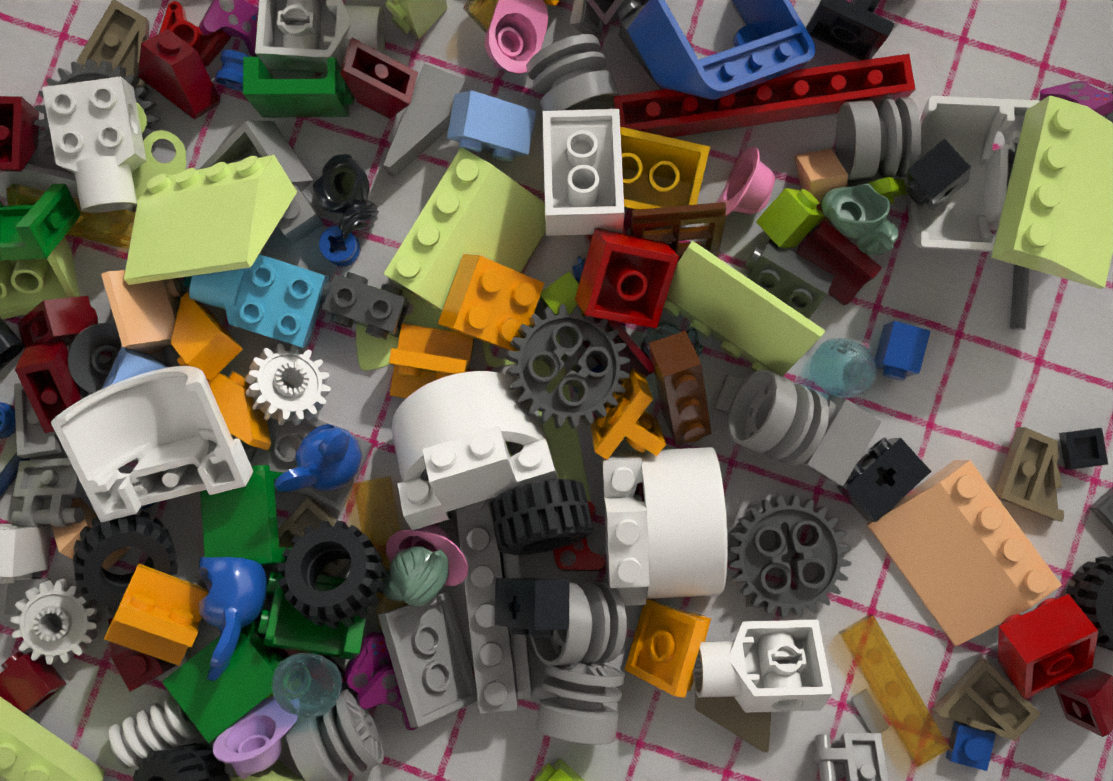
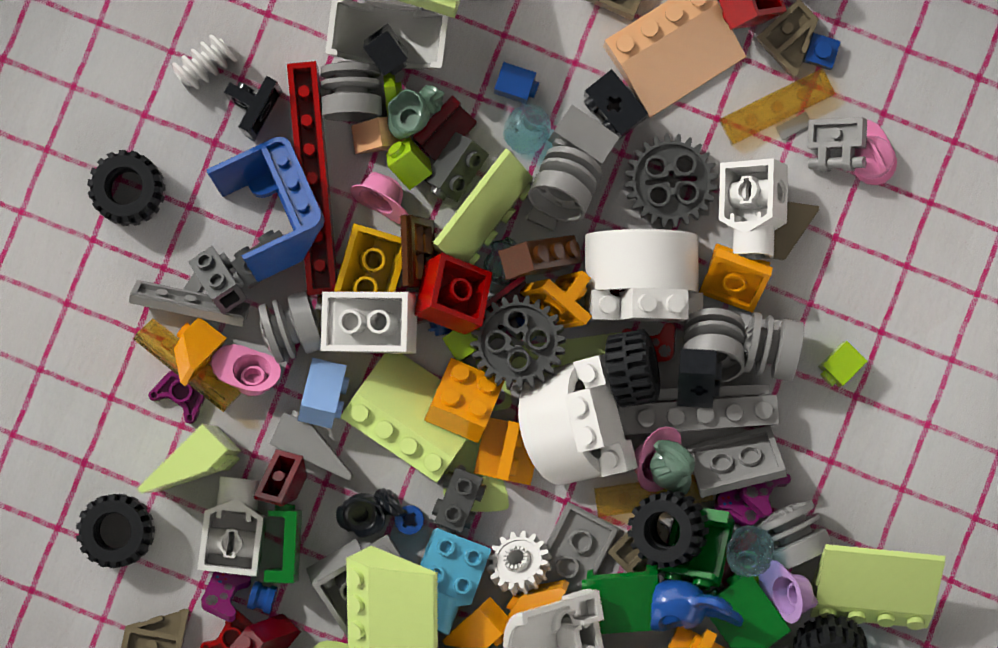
camera: 90 degrees left, 0 degrees up
blue piece [274,424,362,493] -> none

